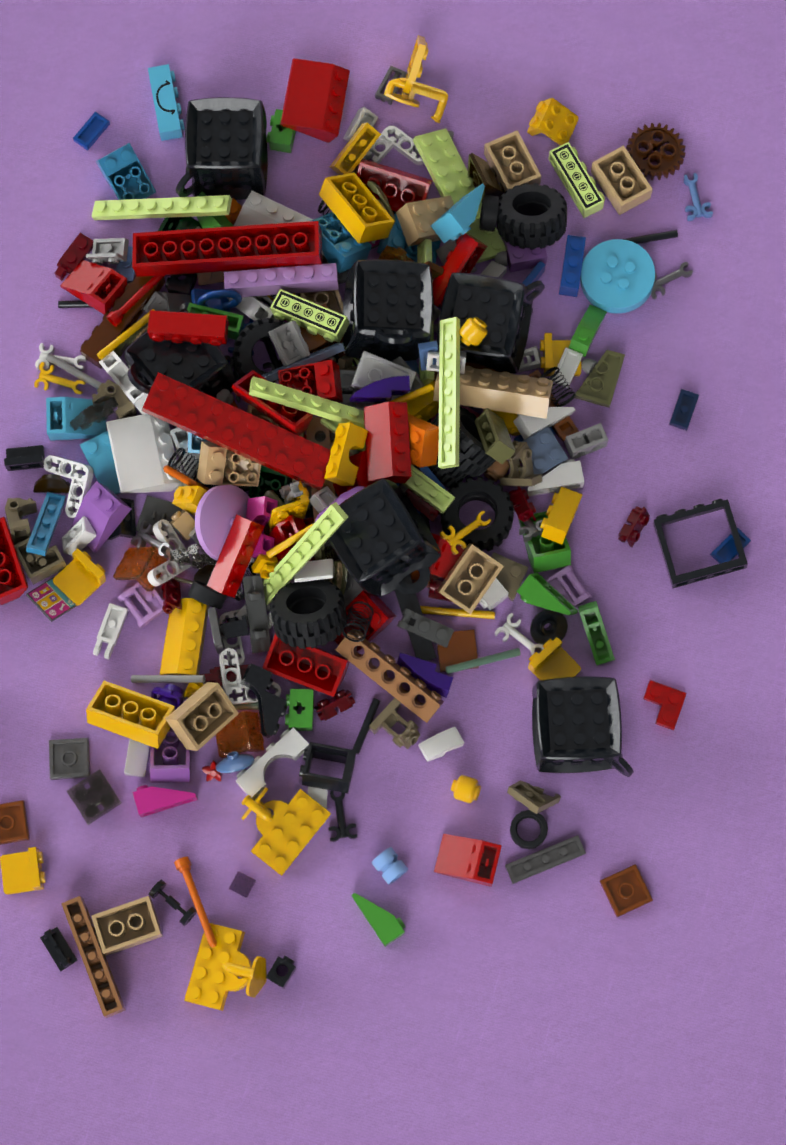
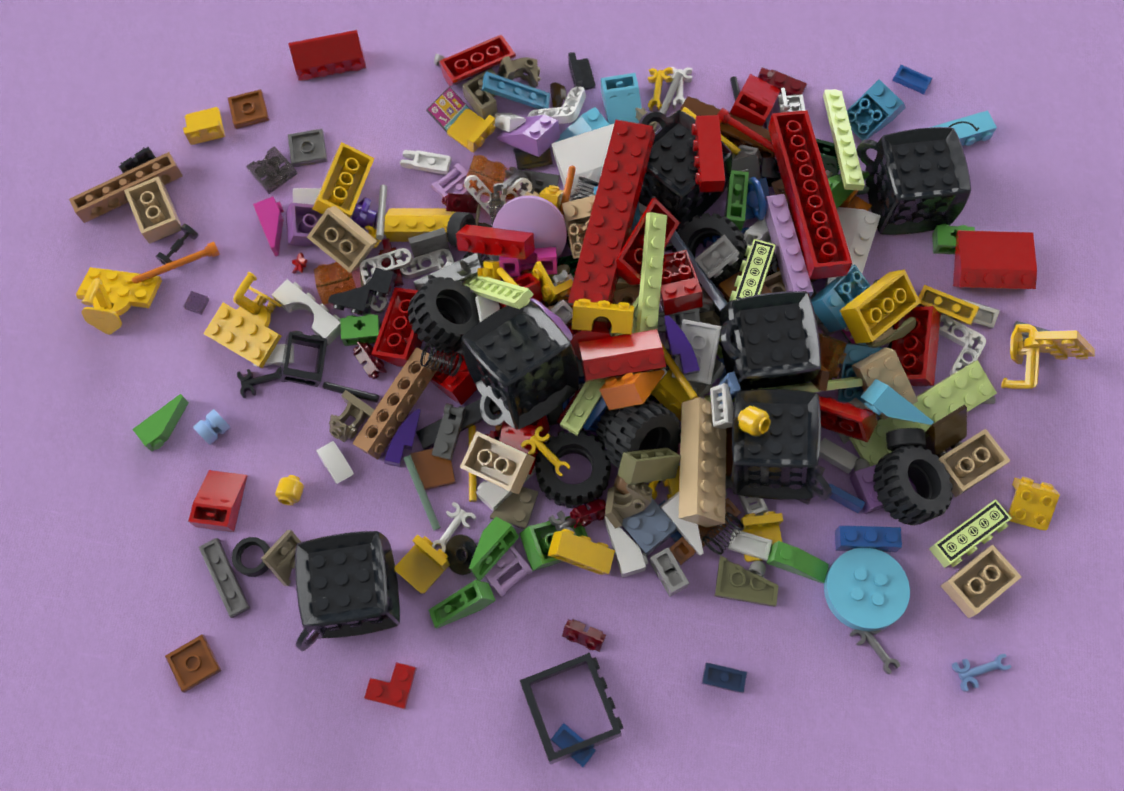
camera: 85 degrees right, 5 degrees down
clear smoke brick [70,397,118,431] -> none
medium blue dish [216,751,254,773] -> none
black brick [220,615,249,639] -> none
black brick [266,955,296,989] -> none
yellowish green plate [438,317,460,469] -> none
black bar [623,230,678,244] -> none
reddish brown gear [626,123,686,180] -> none

